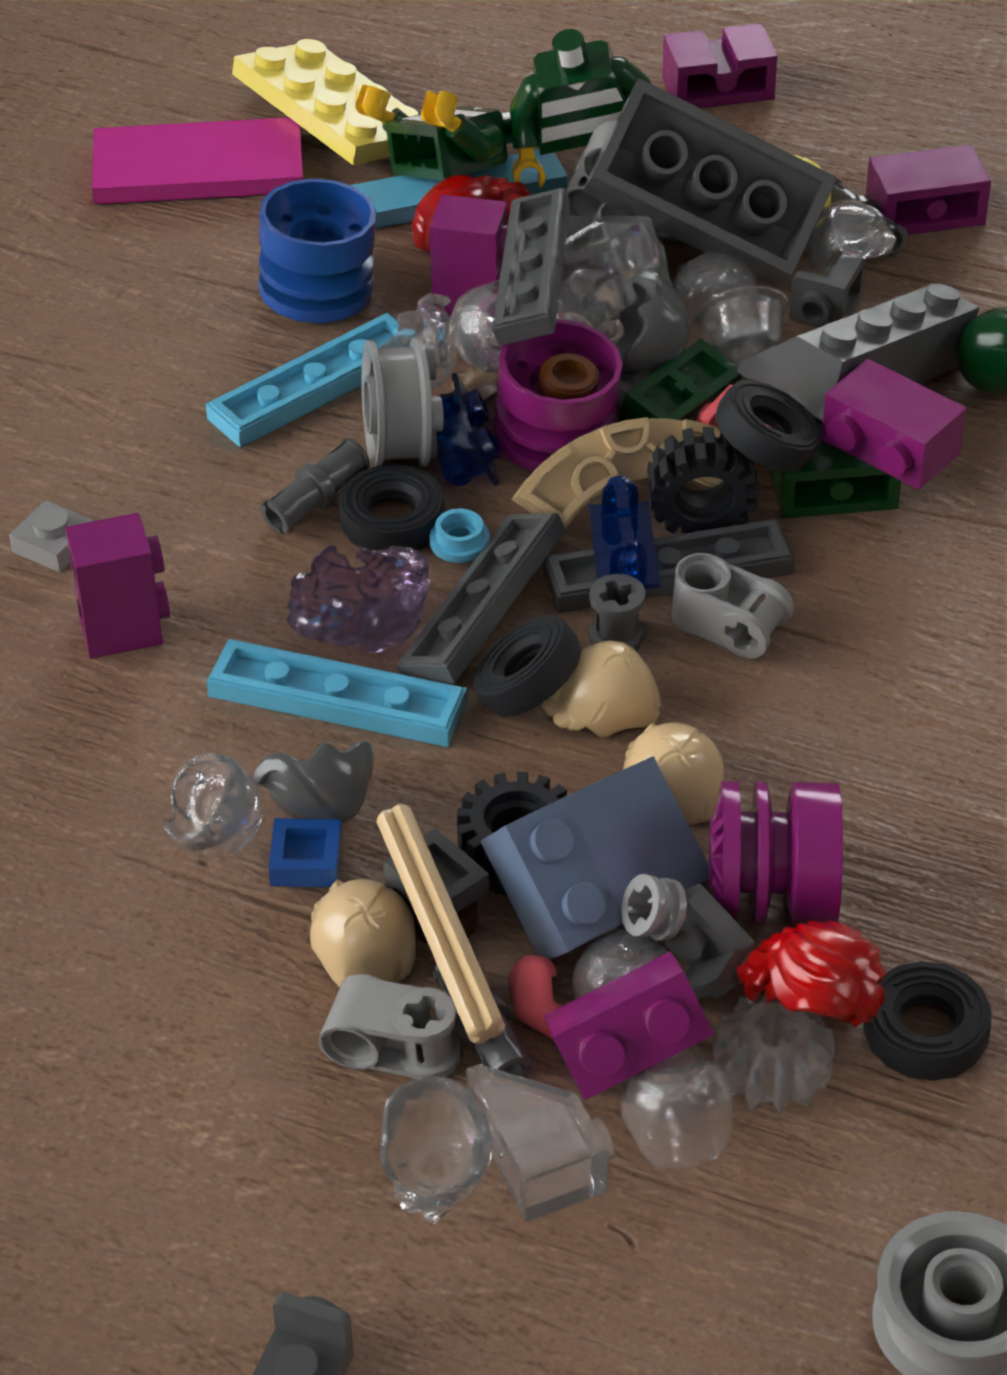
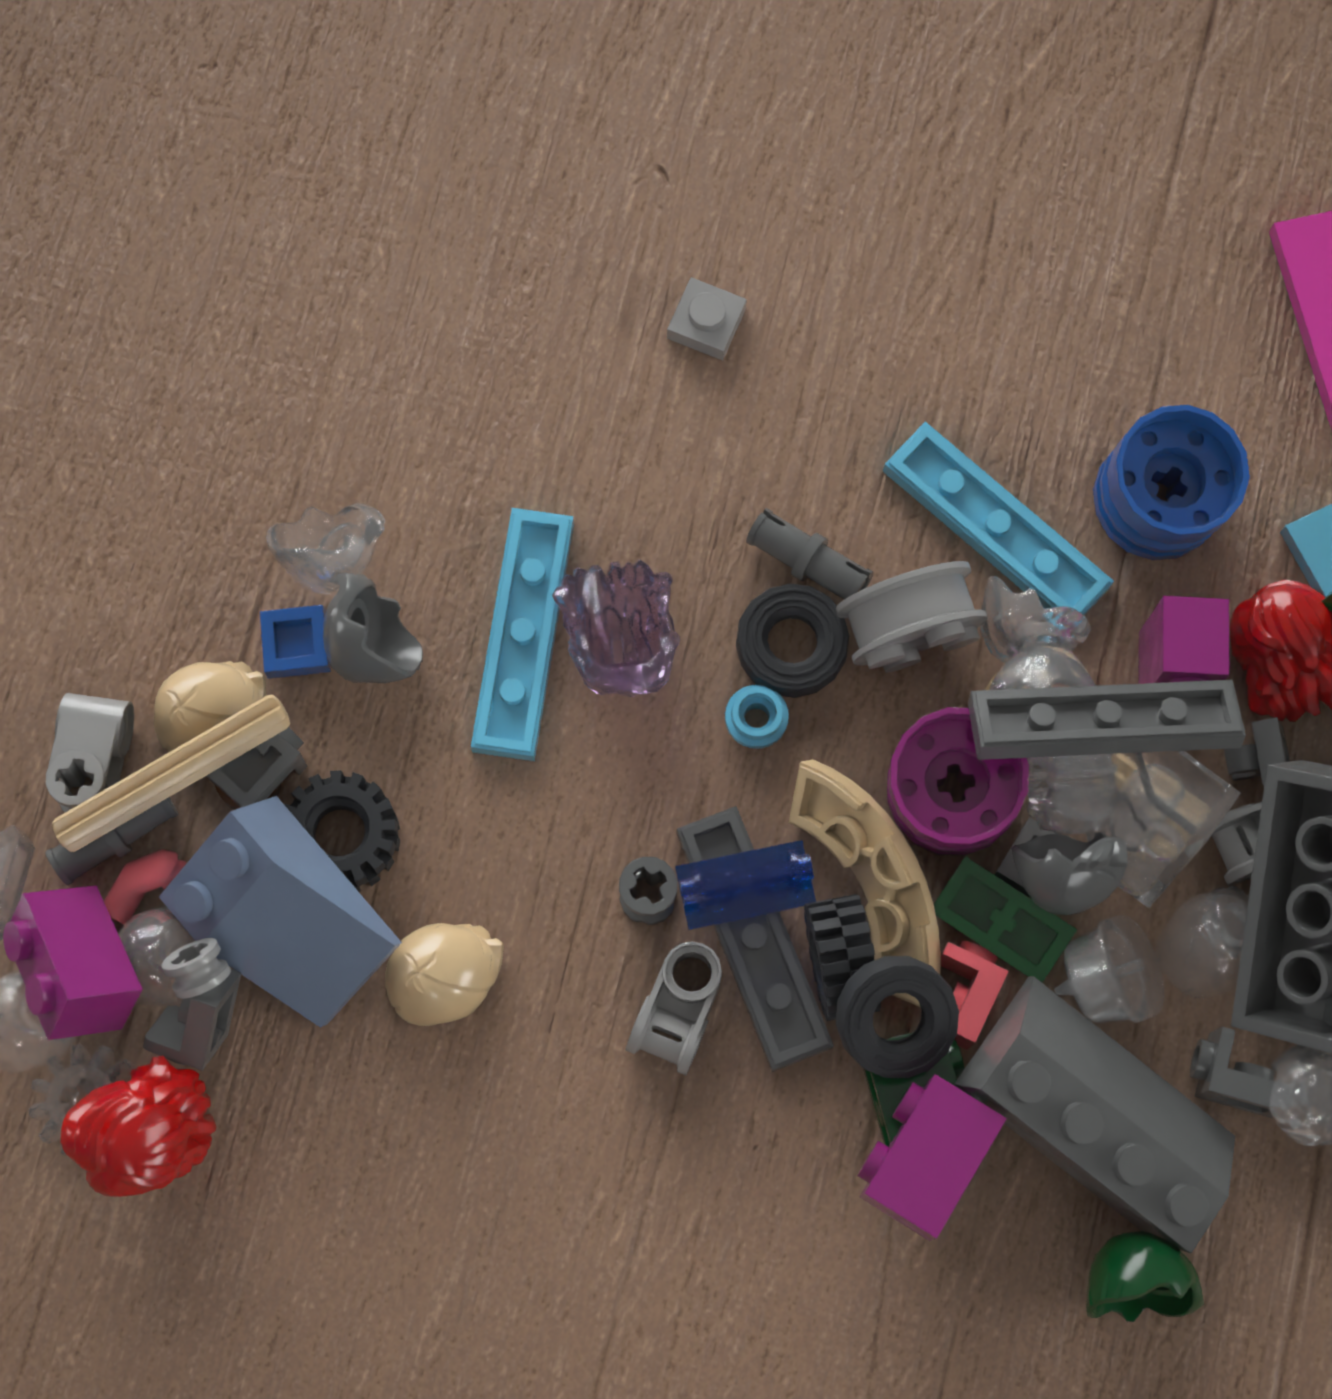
camera: 80 degrees right, 30 degrees up
magenta brick [65,513,170,659] -> none
dark grey tile [396,513,565,684] -> none
clear blue hinge [436,372,501,486] -> none
black tyre [473,614,582,717] -> none
reddish brown tile [539,353,599,400] -> none
tan hair [541,640,662,738] -> none
magenta wheel [709,781,843,925] -> none
black tyre [863,961,992,1081] -> none

